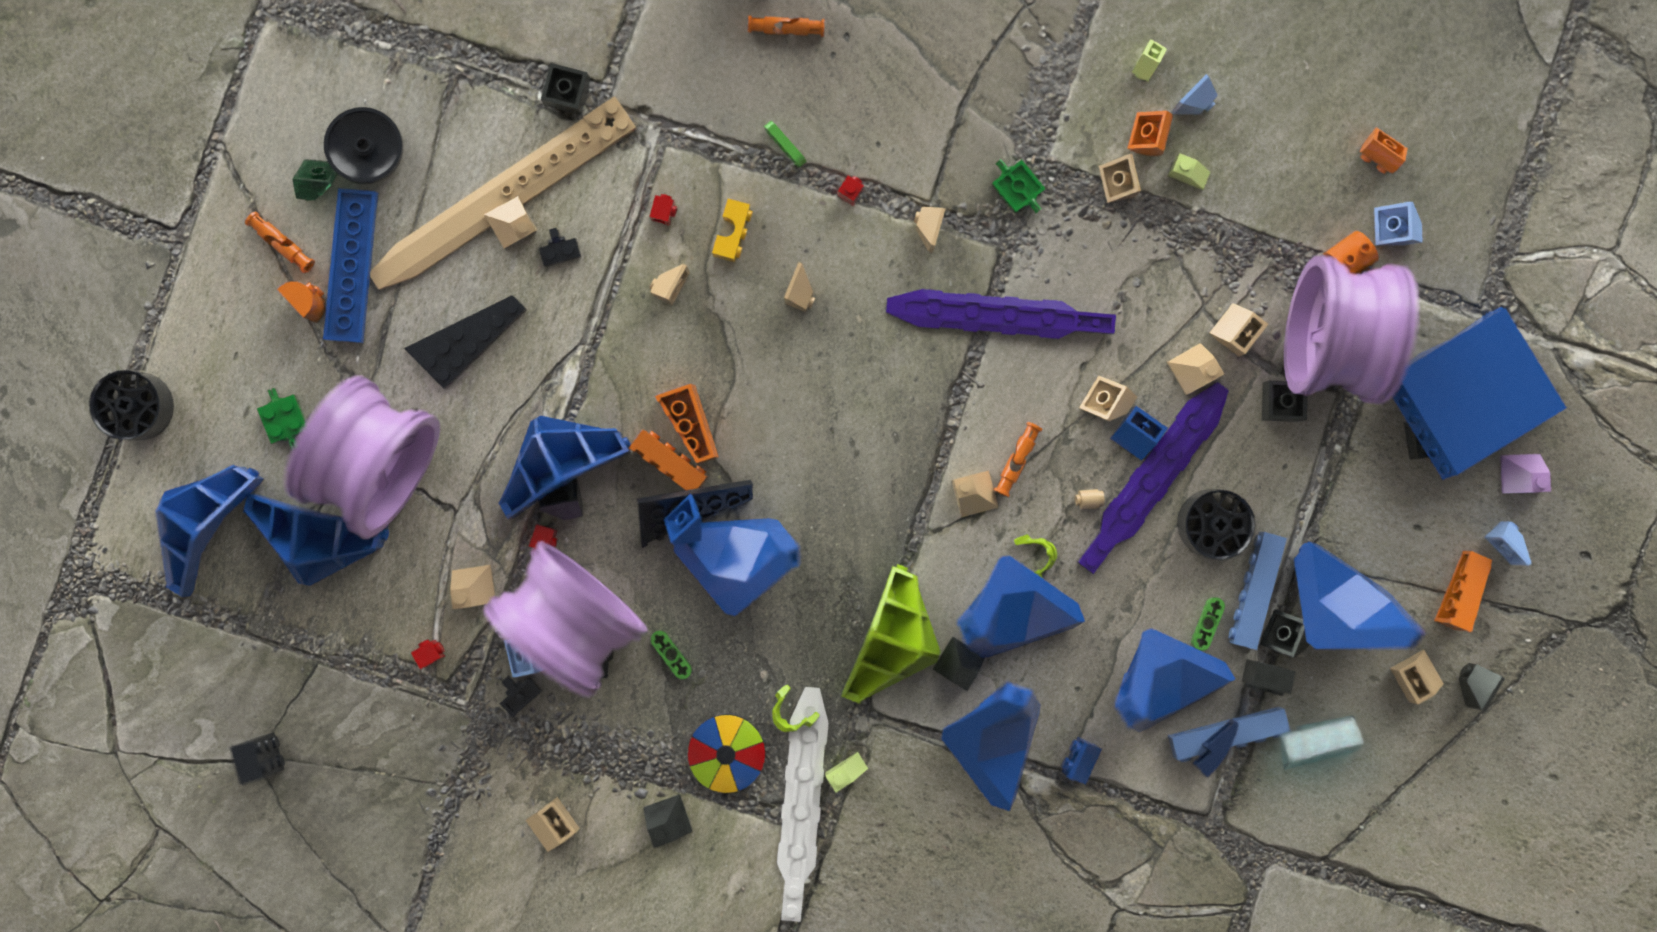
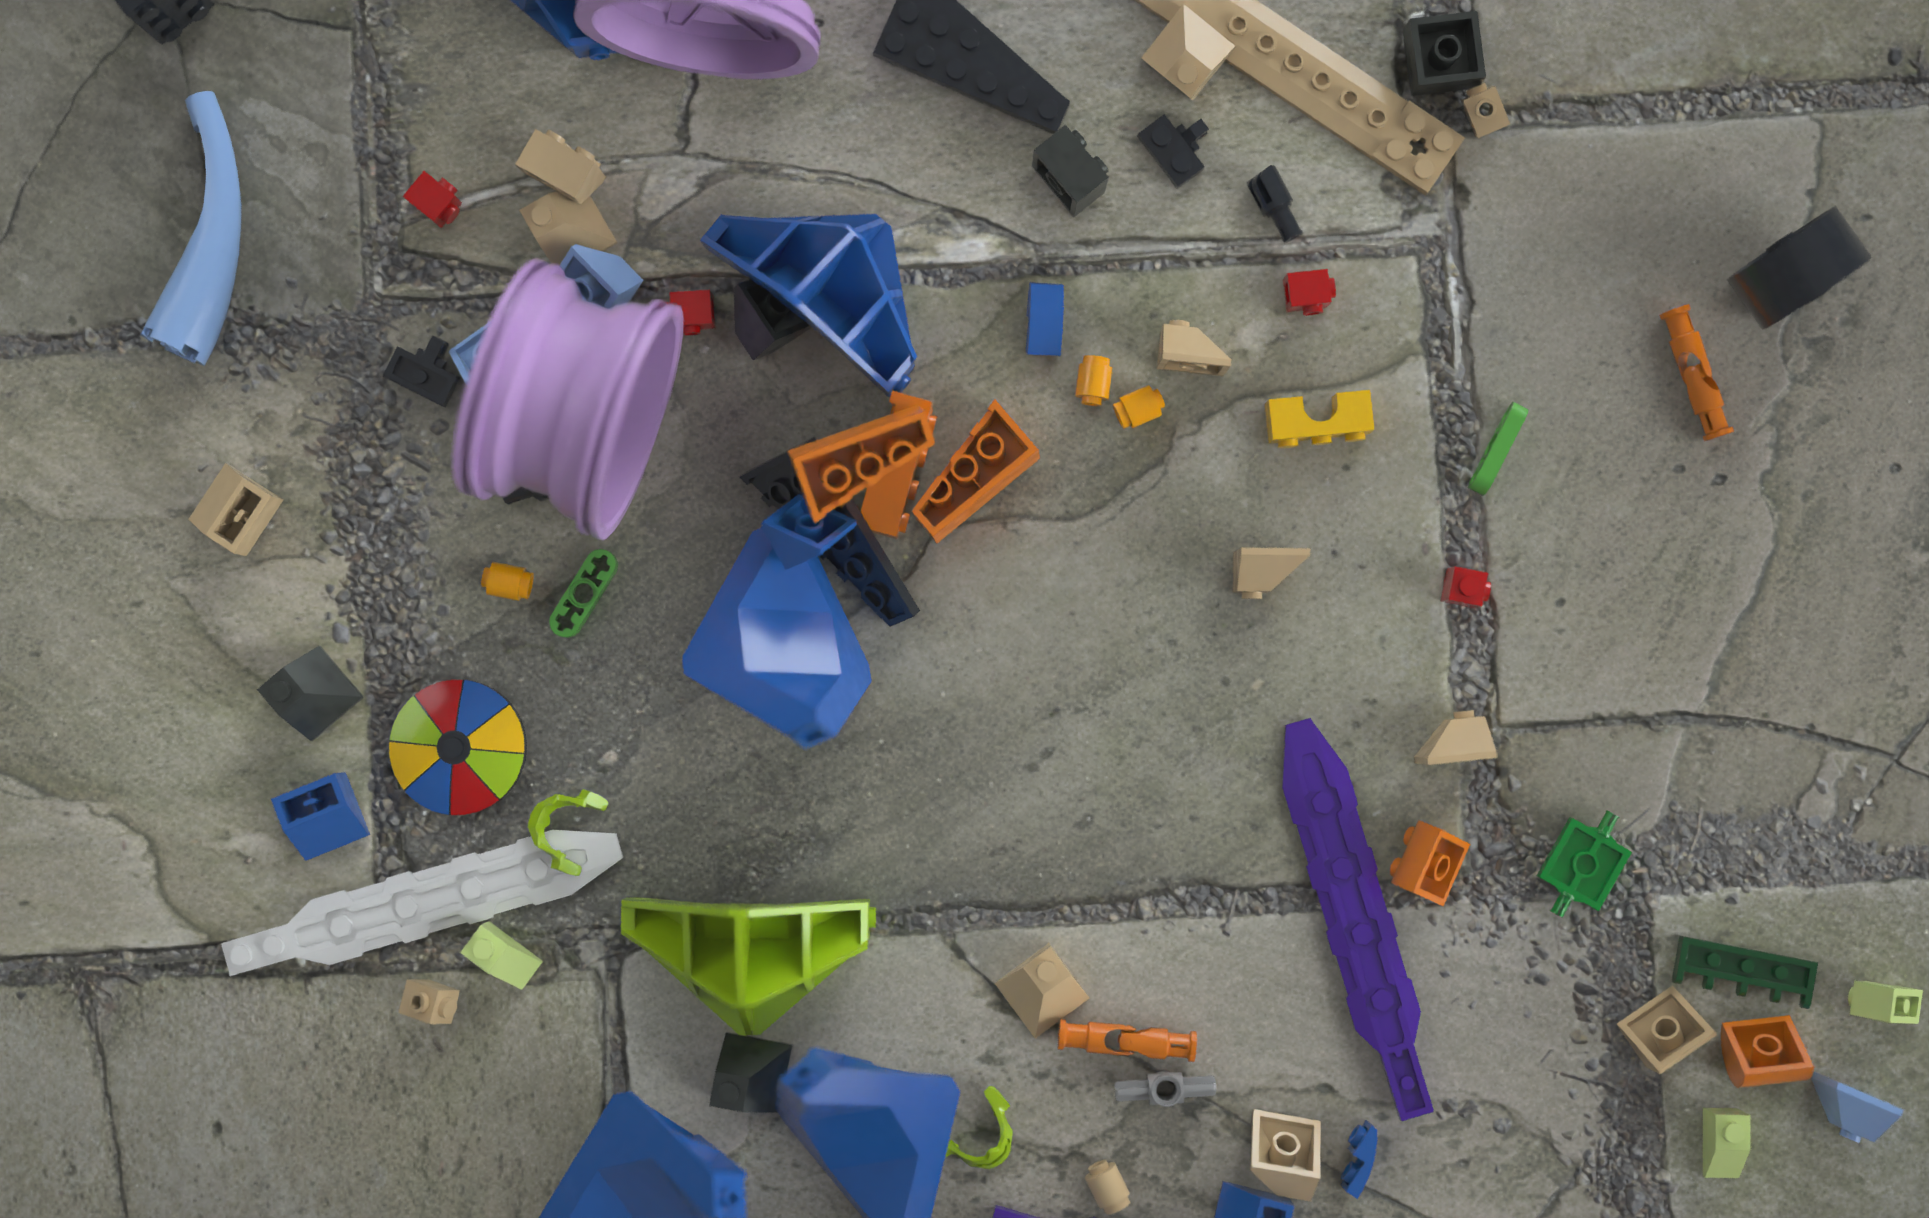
camera: 75 degrees right, 0 degrees up
none -> light blue brick [140,91,241,366]
none -> blue slope [271,772,370,861]
none -> tan brick [398,979,460,1024]
none -> light orange brick [481,562,534,601]
none -> tan slope [515,129,606,205]
none -> light blue slope [560,244,644,309]
none -> orange wedge [788,405,936,523]
none -> blue slope [1025,282,1064,356]
none -> pearl dark grey brick [1032,125,1109,217]
none -> light orange brick [1075,355,1112,406]
none -> light orange brick [1112,385,1165,429]
none -> light grey axle [1115,1070,1216,1107]
none -> black arm [1247,165,1303,243]
none -> blue slope [1341,1120,1377,1199]
none -> orange brick [1390,820,1470,906]
none -> tan brick [1461,83,1510,138]
none -> dark green hinge [1672,935,1818,1009]

